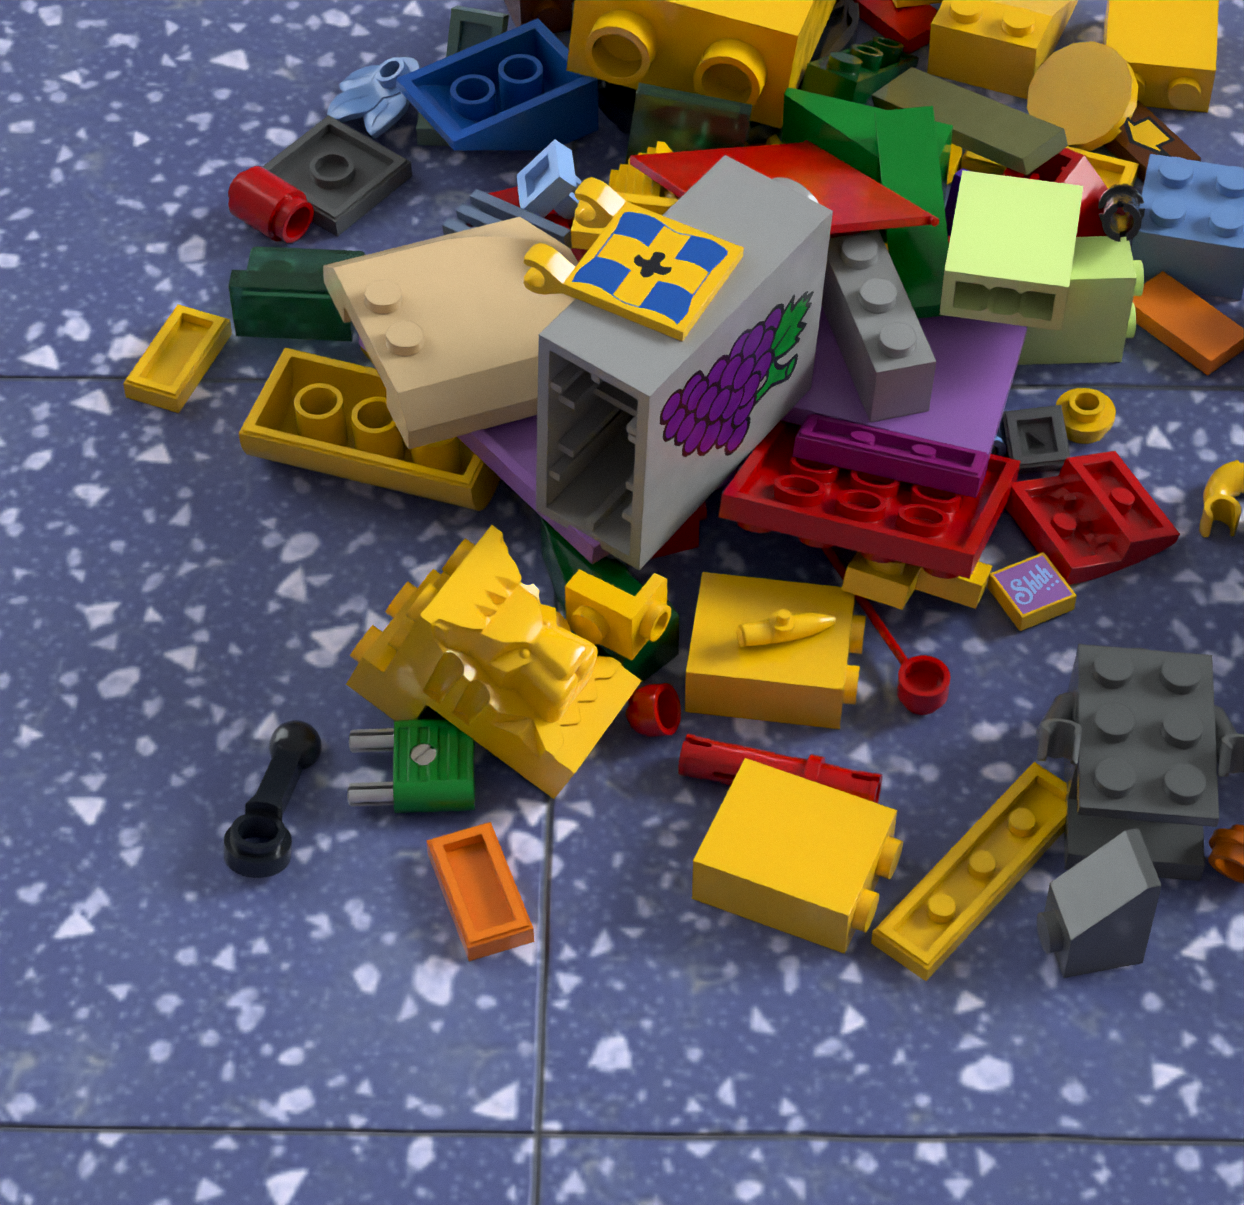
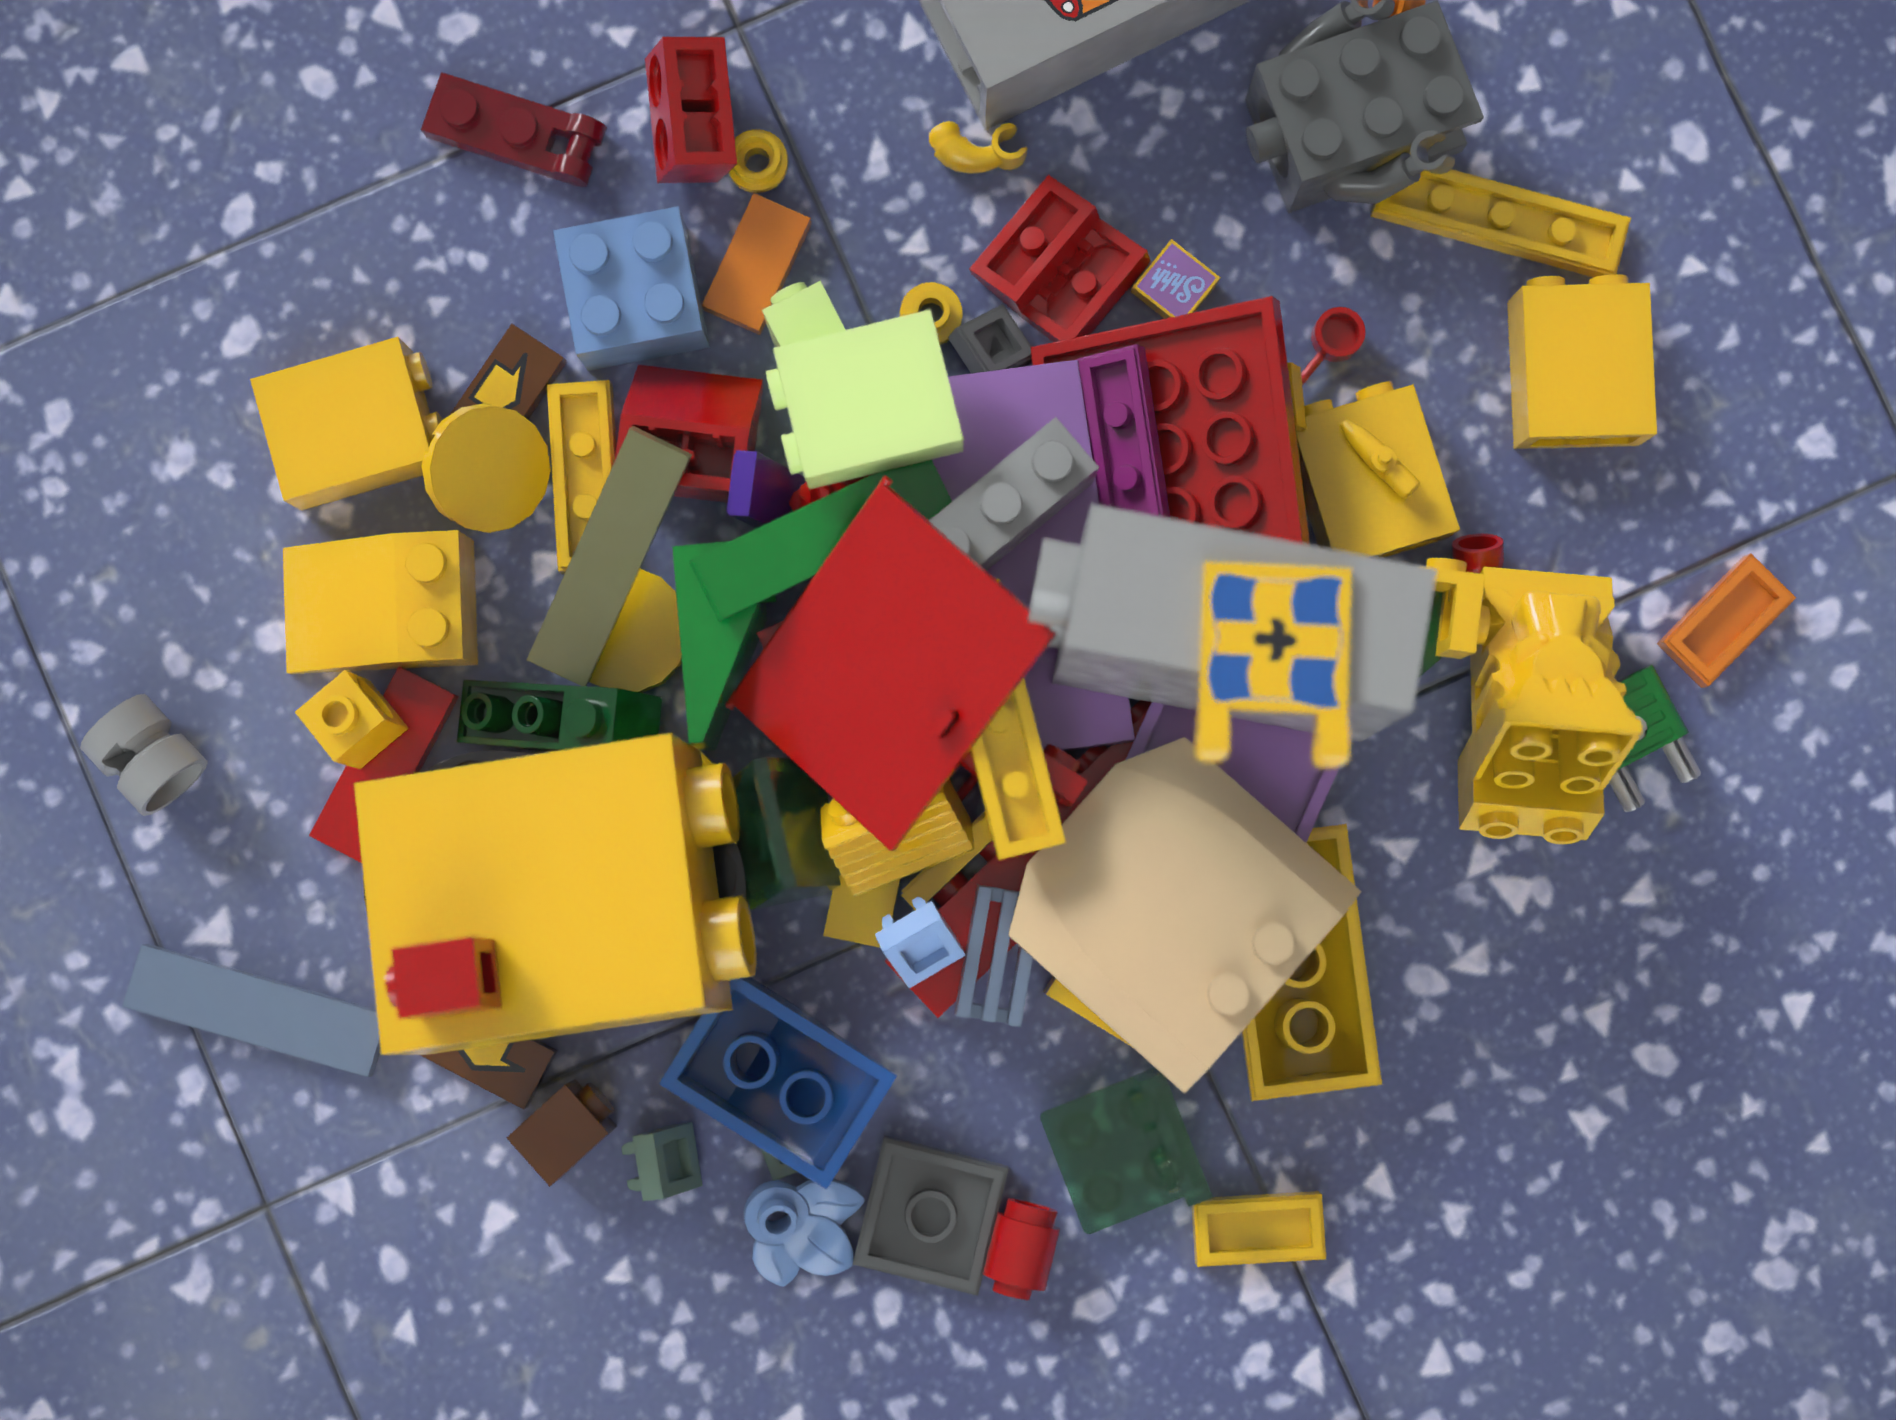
camera: 115 degrees left, 35 degrees up
black piece [223,720,322,878] -> none
red pin [678,733,883,803] -> none
dark grey slope [1037,828,1162,978] -> none
black pin [1098,183,1145,242] -> none

